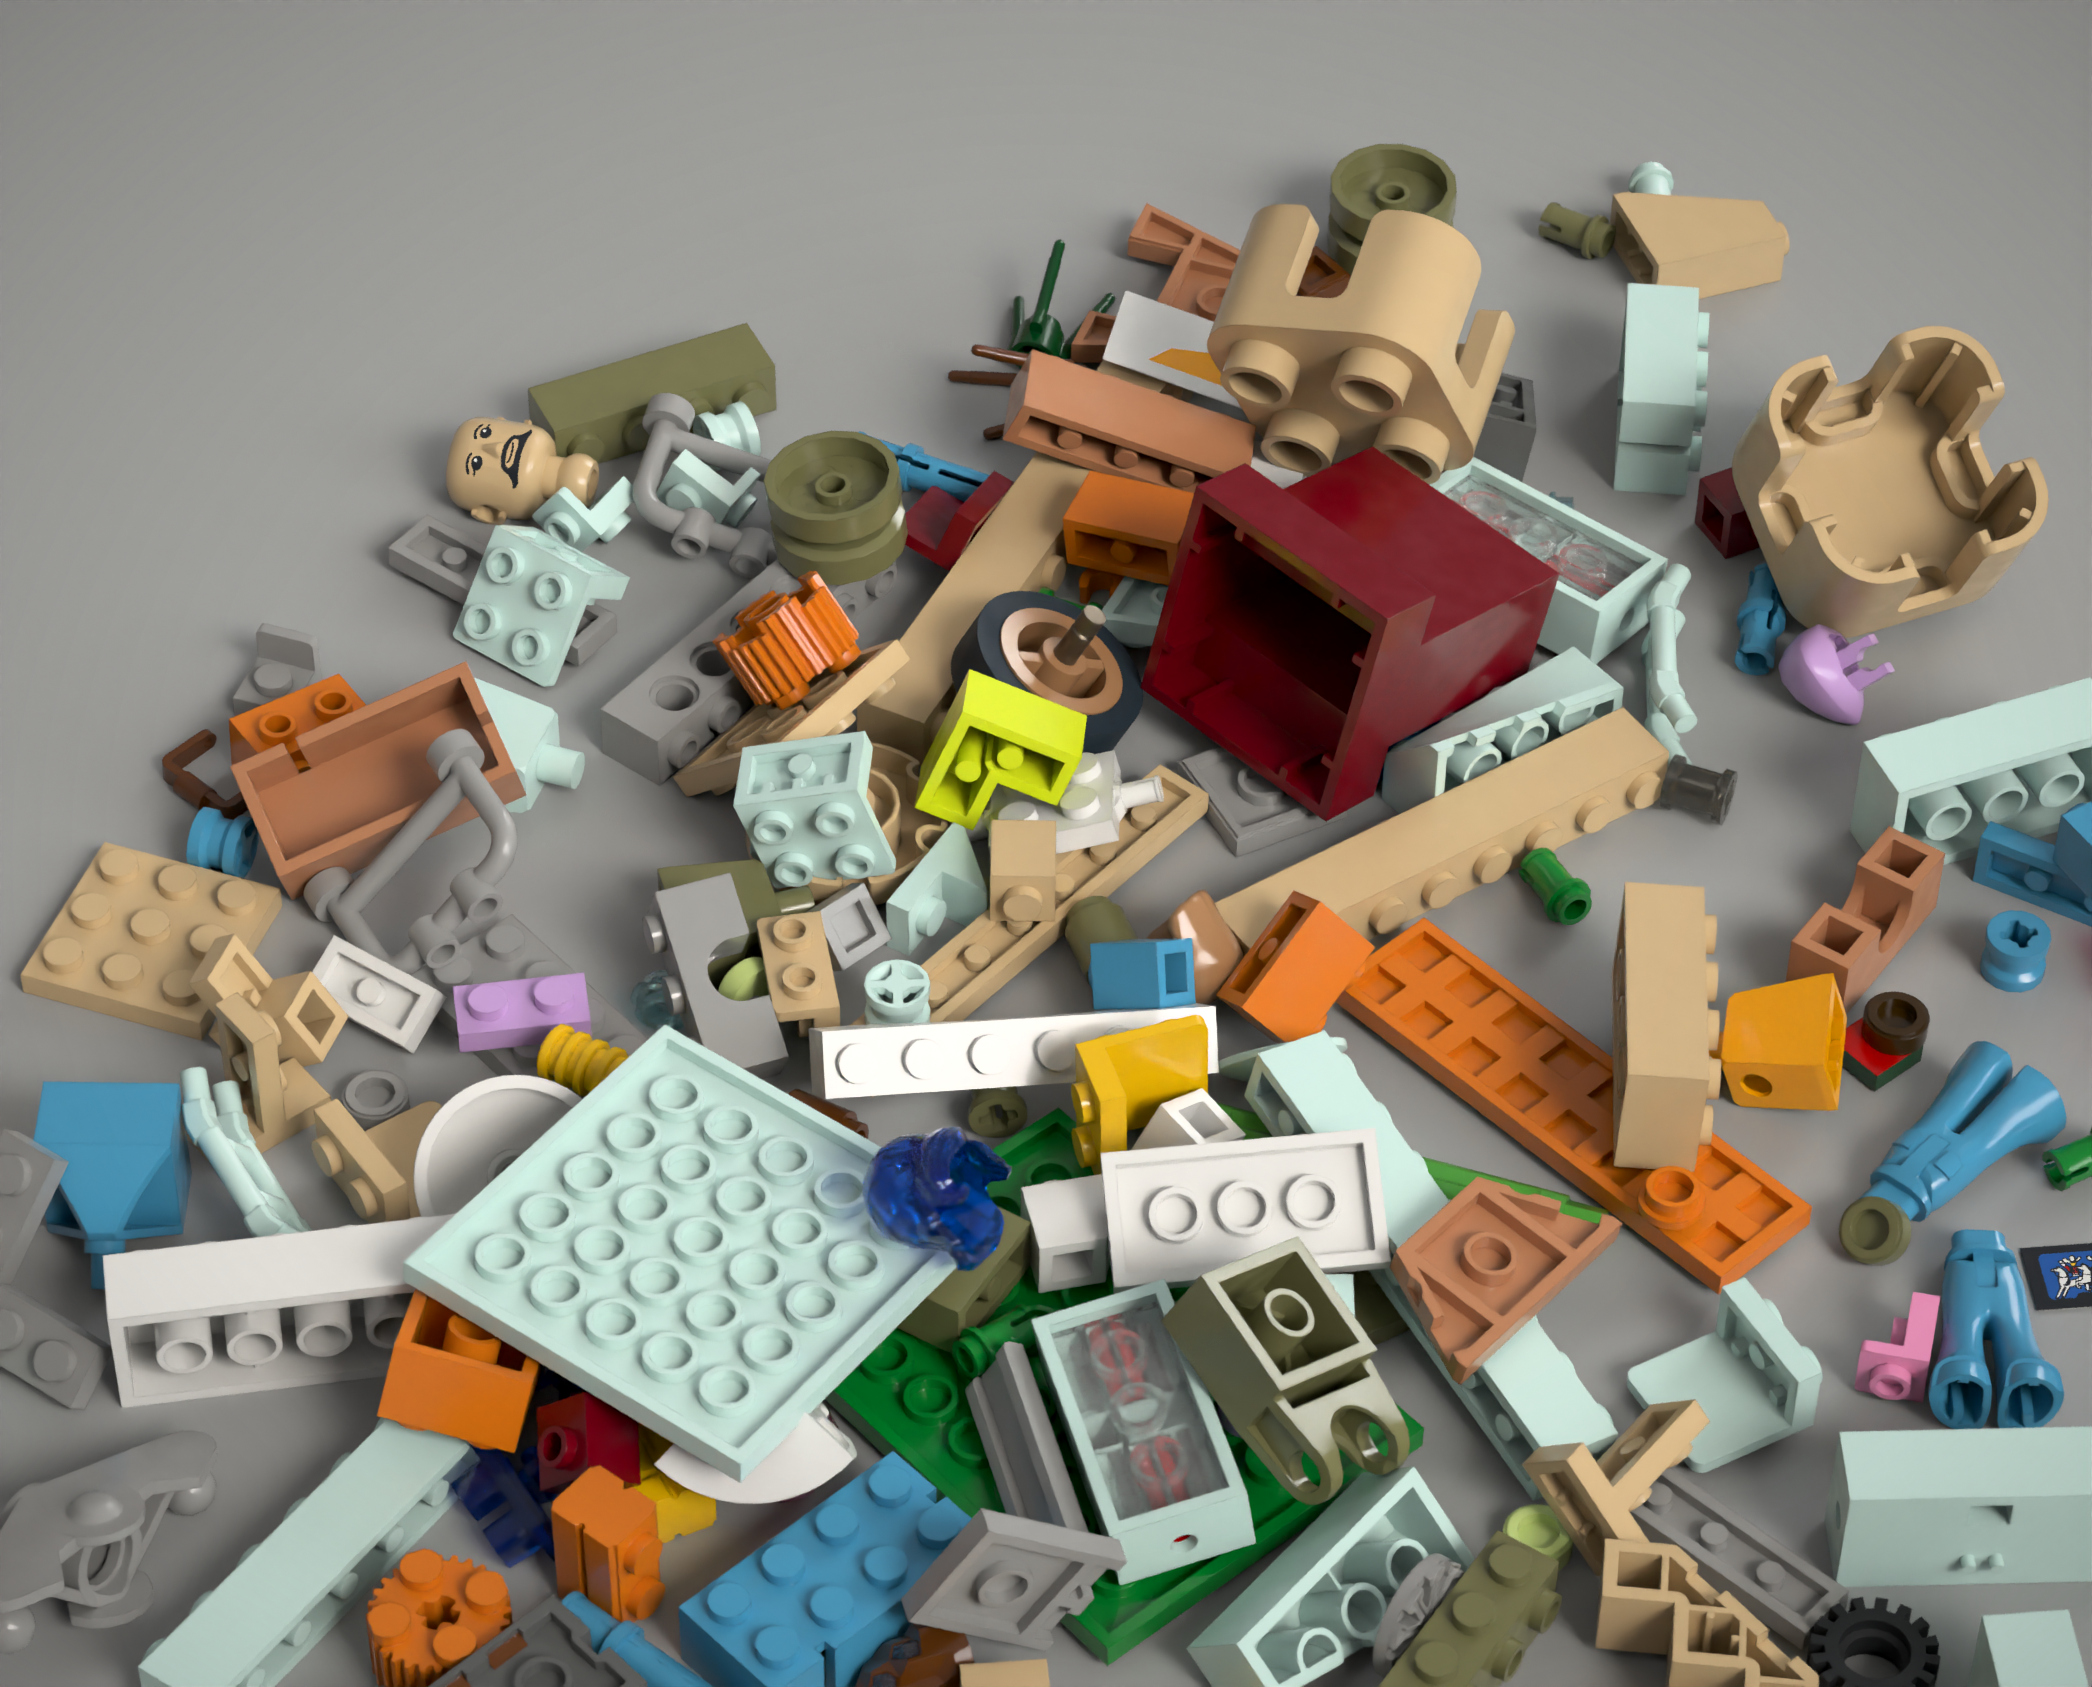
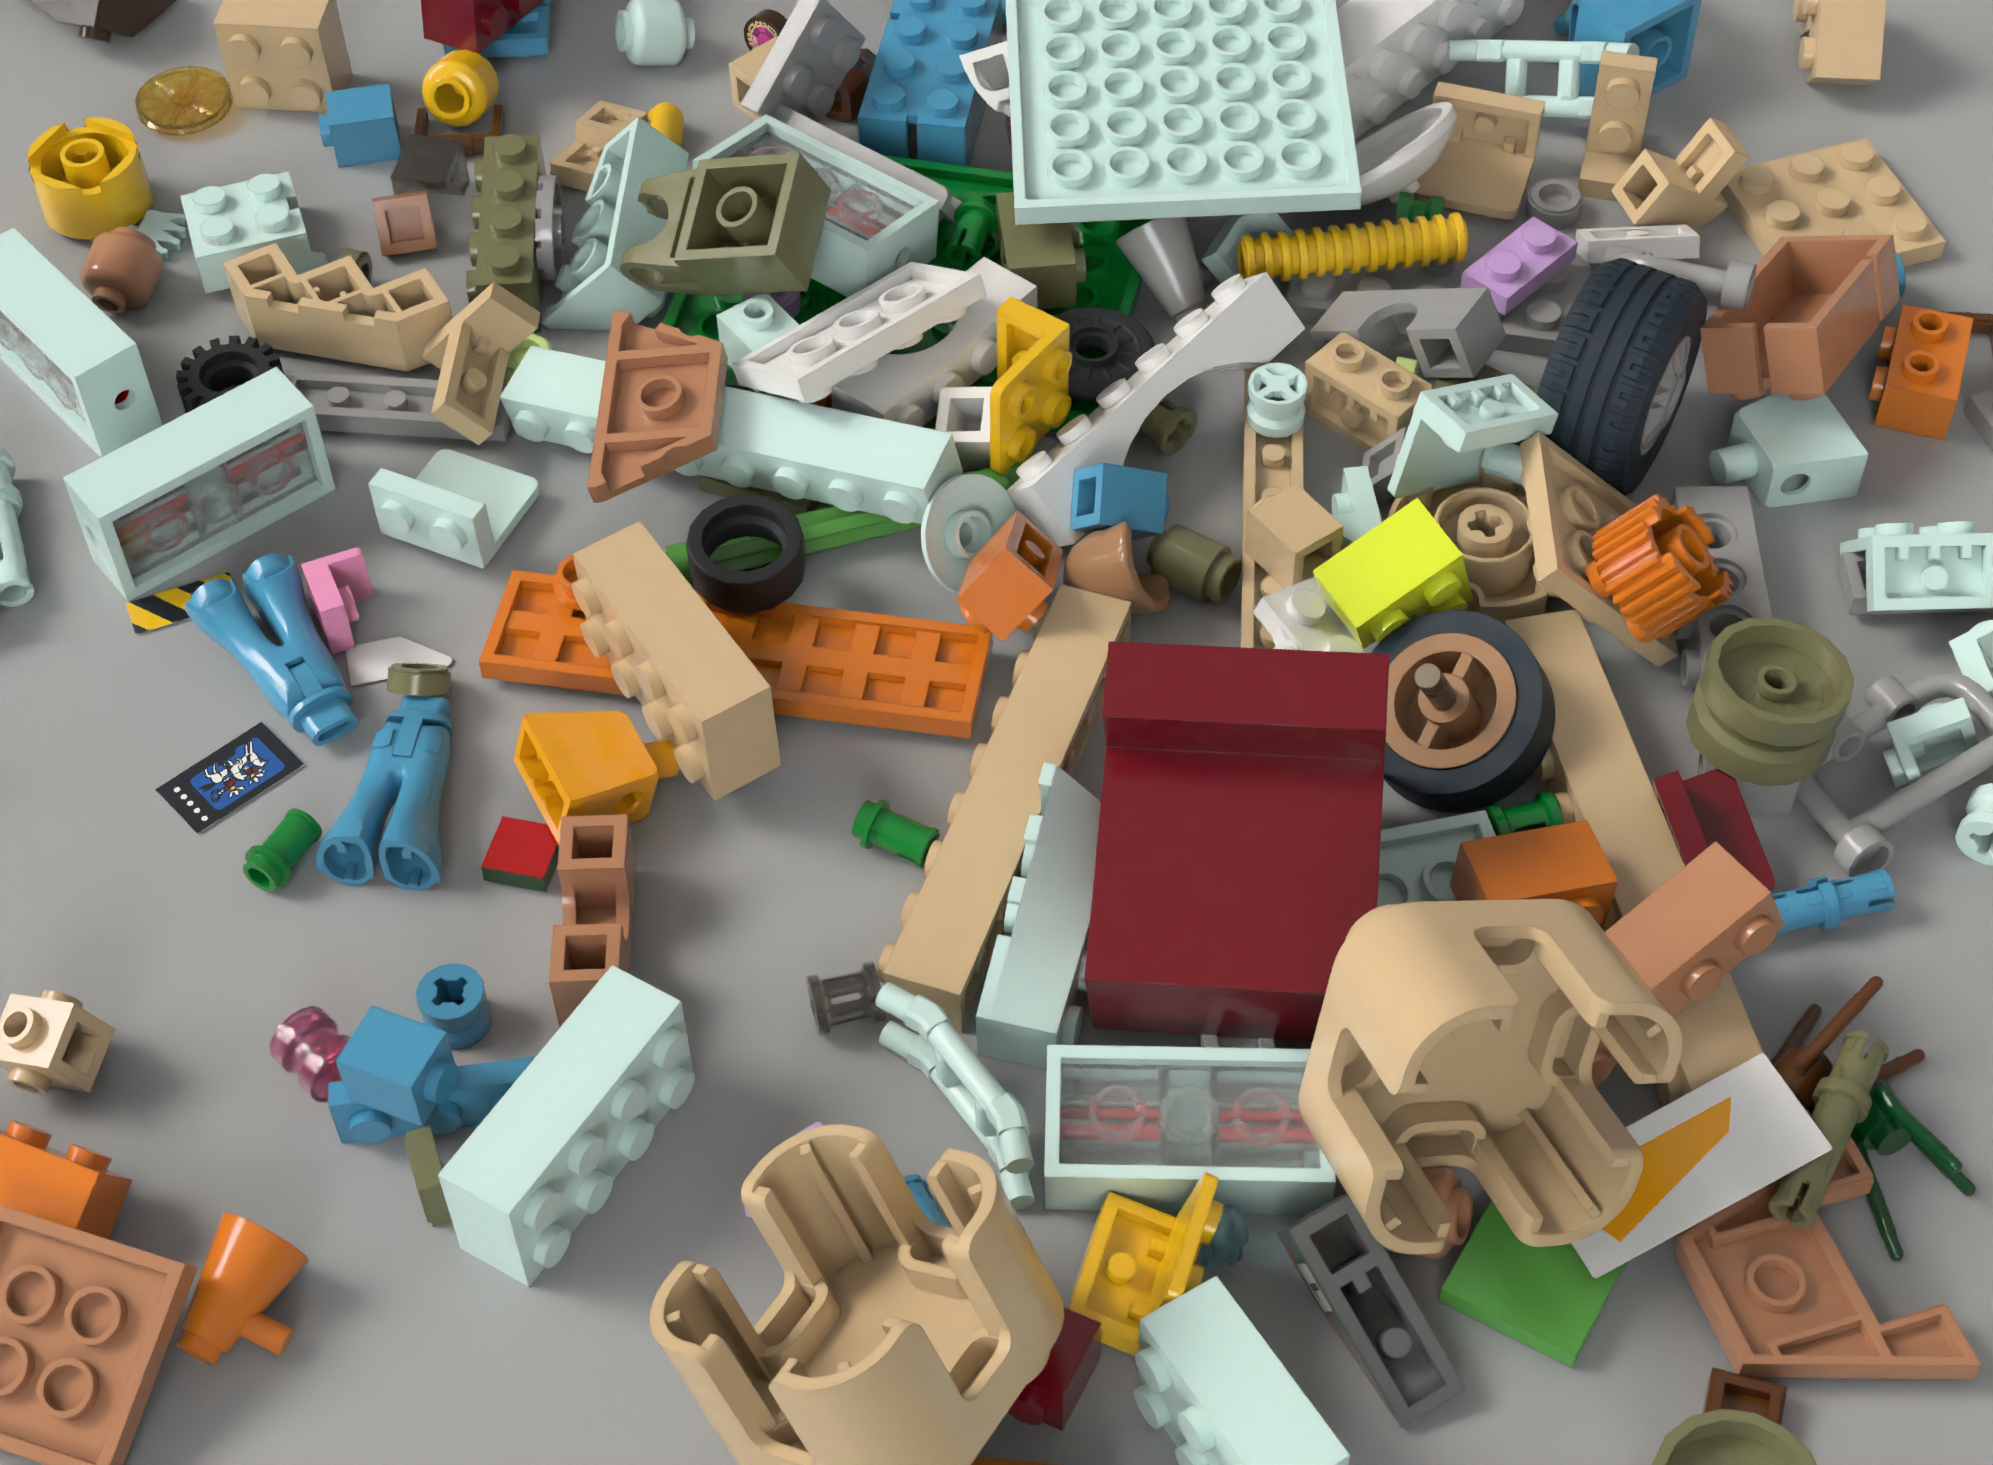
camera: 145 degrees right, 5 degrees up
clear blue hair [863,1127,1012,1271] -> none
dark brown tile [1861,991,1930,1056] -> none
none -> white sticker [346,636,452,686]
none -> black tyre [686,494,806,613]
none -> black wheel [1054,307,1155,401]
none -> yellow bracket [1067,1172,1224,1356]
none -> black wheel [1537,258,1707,496]
none -> olive pin [1768,1030,1889,1229]

